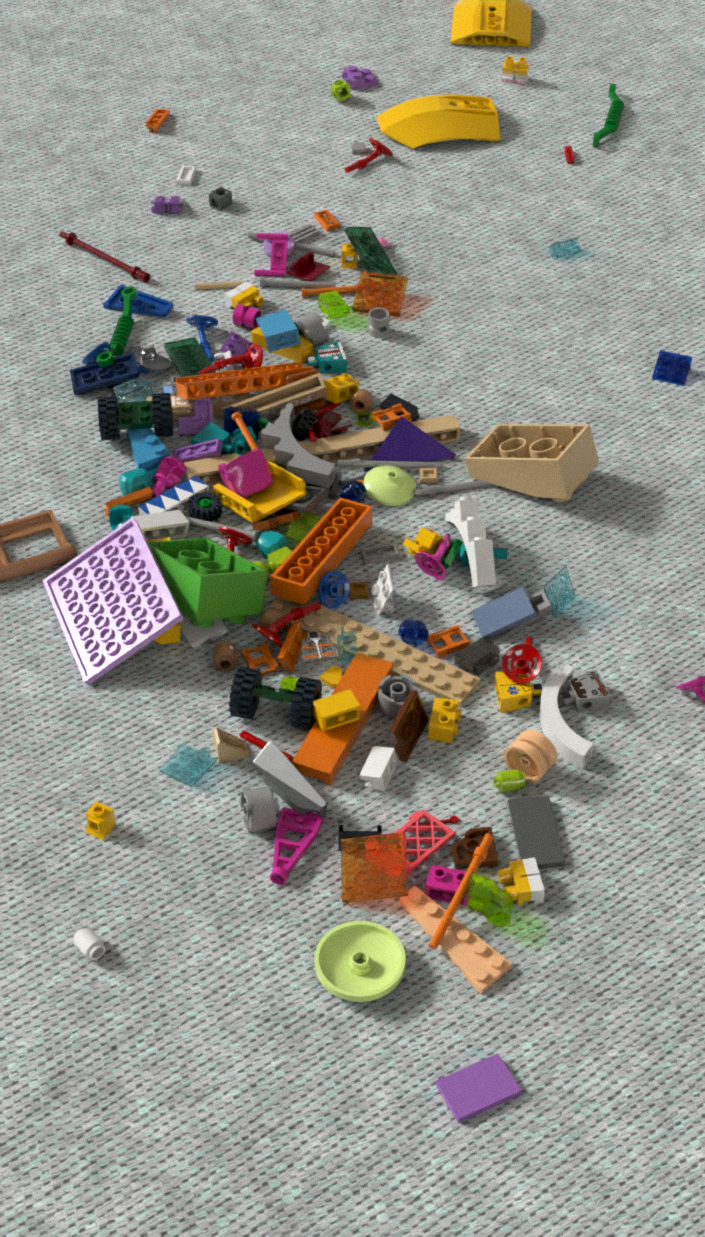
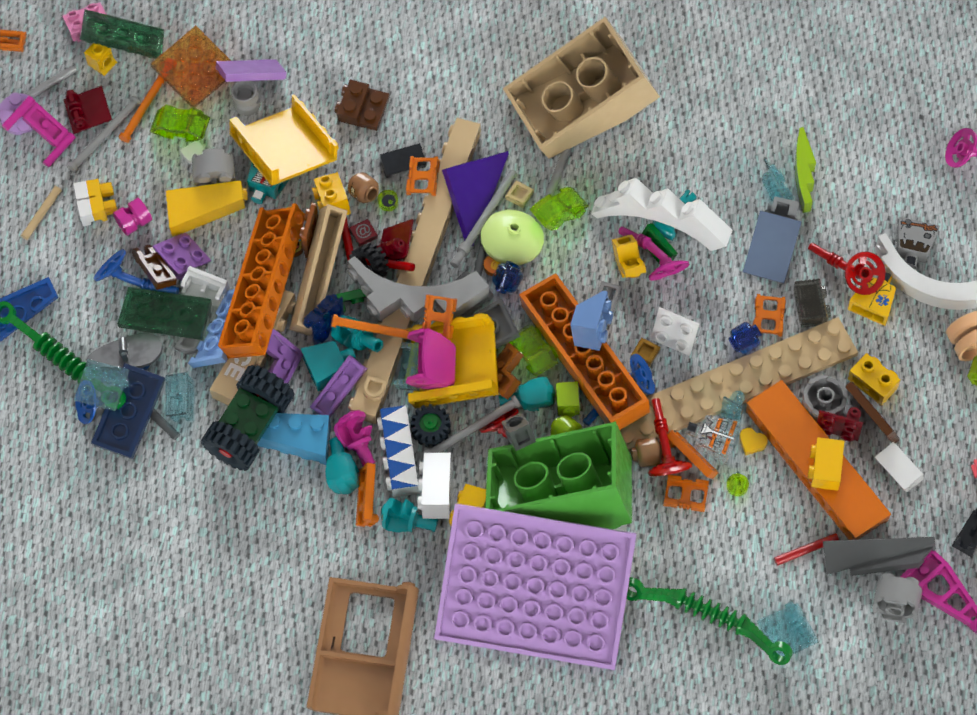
camera: 55 degrees left, 20 degrees up
red dish [198,344,263,375] -> none
tan slope [212,727,250,763] -> none
medium nougat head [213,642,238,671] -> none
black plate [229,667,322,730] -> none
dark azure panel [256,310,301,352] -> none
light grey tile [289,224,320,243] -> none
none -> clear light blue hinge [74,359,130,411]
none -> reddish brown hinge [132,244,177,290]
none -> medium lavender tile [216,59,287,82]
none -> panel [229,94,339,186]
none -> reddish brown plate [335,79,390,131]
none -> tan tile [363,375,389,401]
none -> orange piece [422,294,457,339]
none -> dark grey brick [501,413,536,451]
none -> clear neon green brick [529,187,589,231]
none -> medium blue slope [570,291,613,351]
none -> green piece [627,577,793,665]
none -> lime slope [795,127,816,213]
none -> dark red hinge [817,407,863,442]

